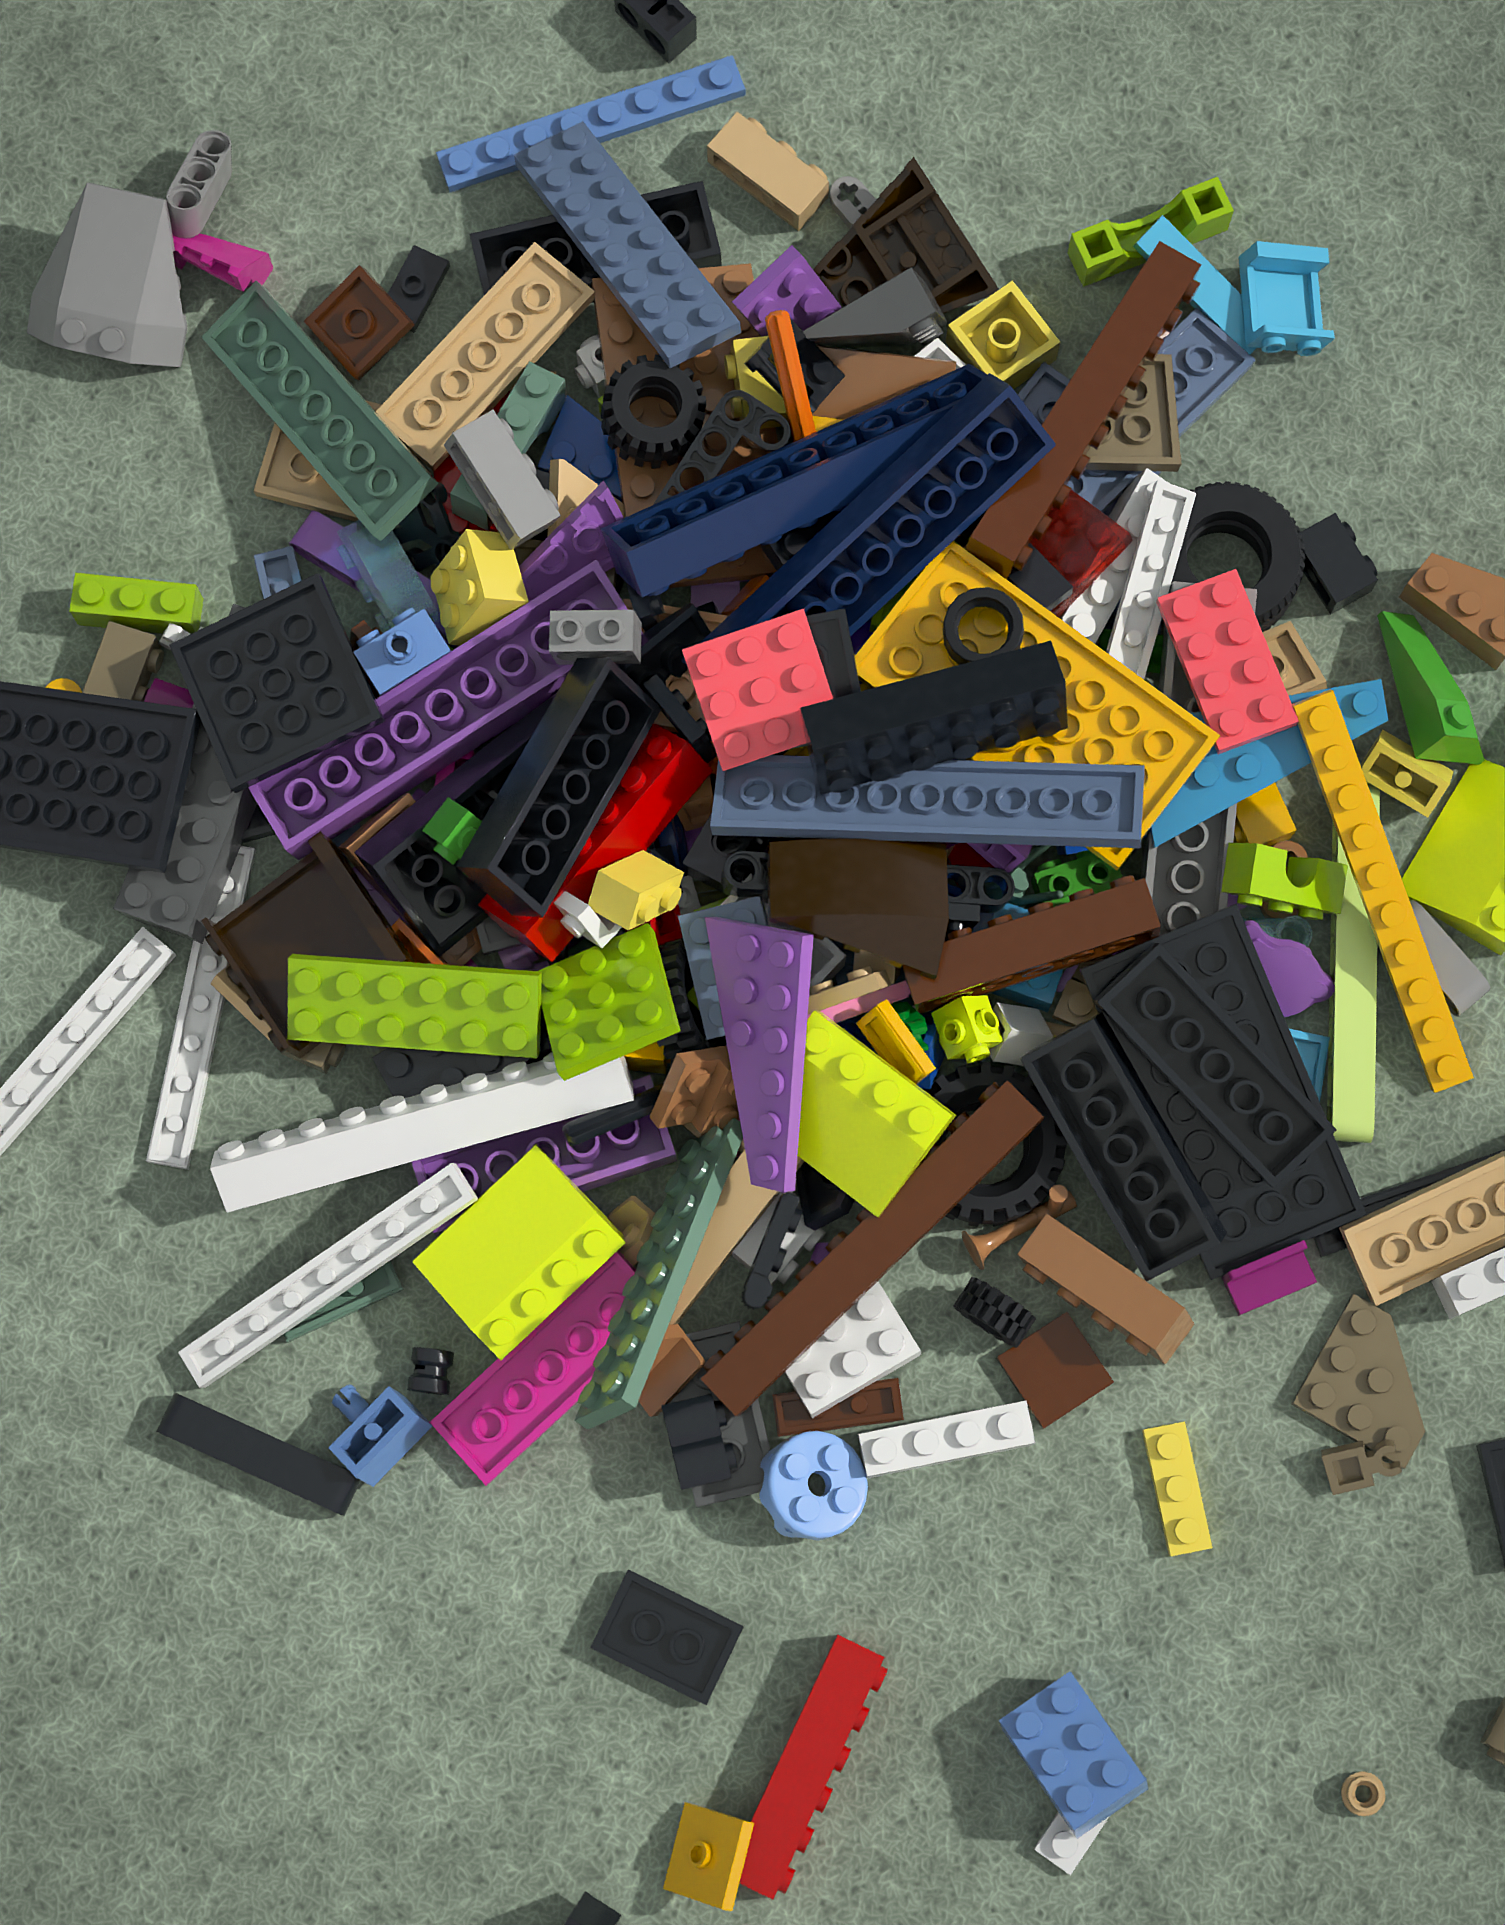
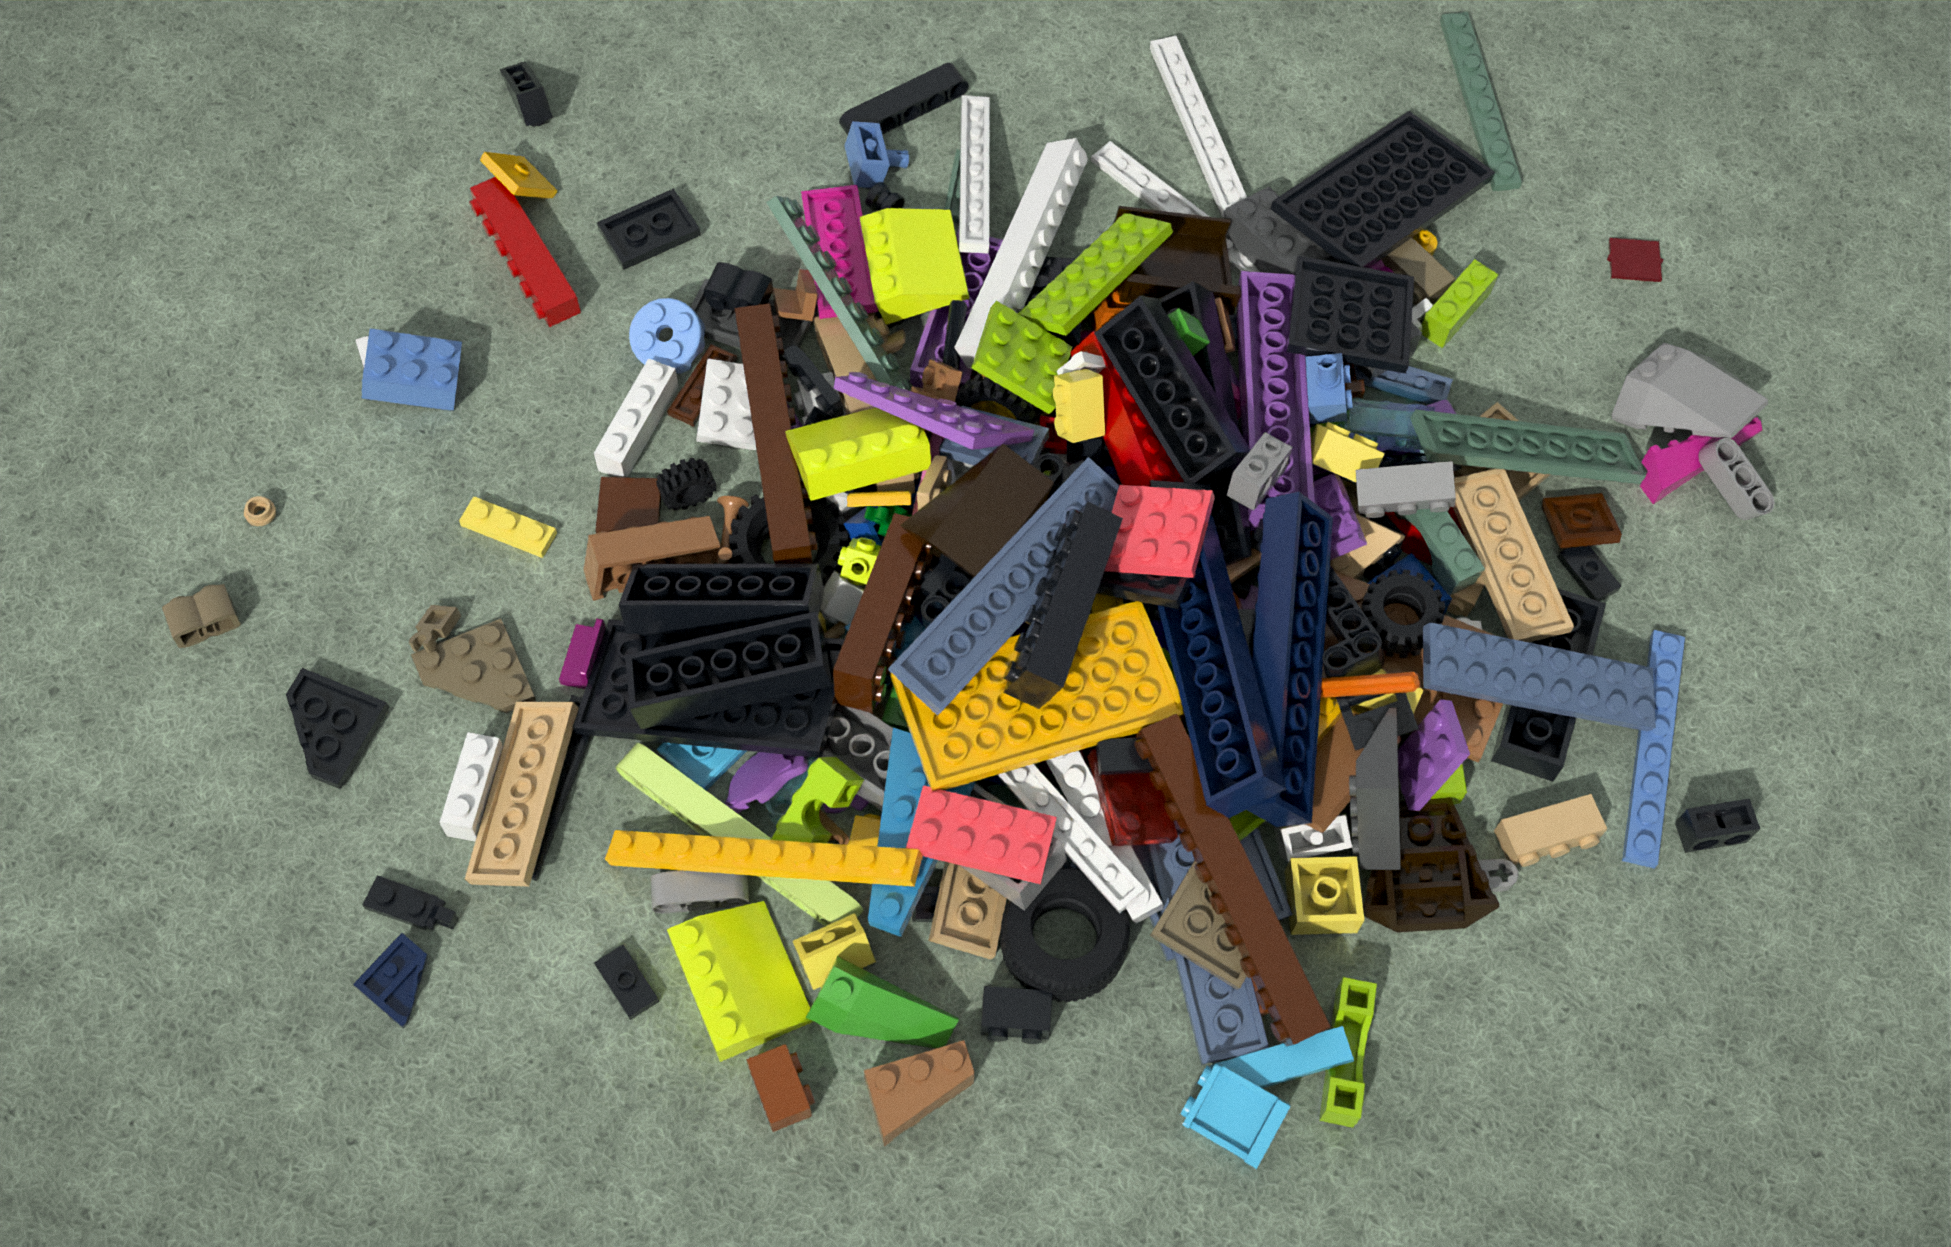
camera: 120 degrees right, 15 degrees down
black tyre [943,587,1024,665] -> none

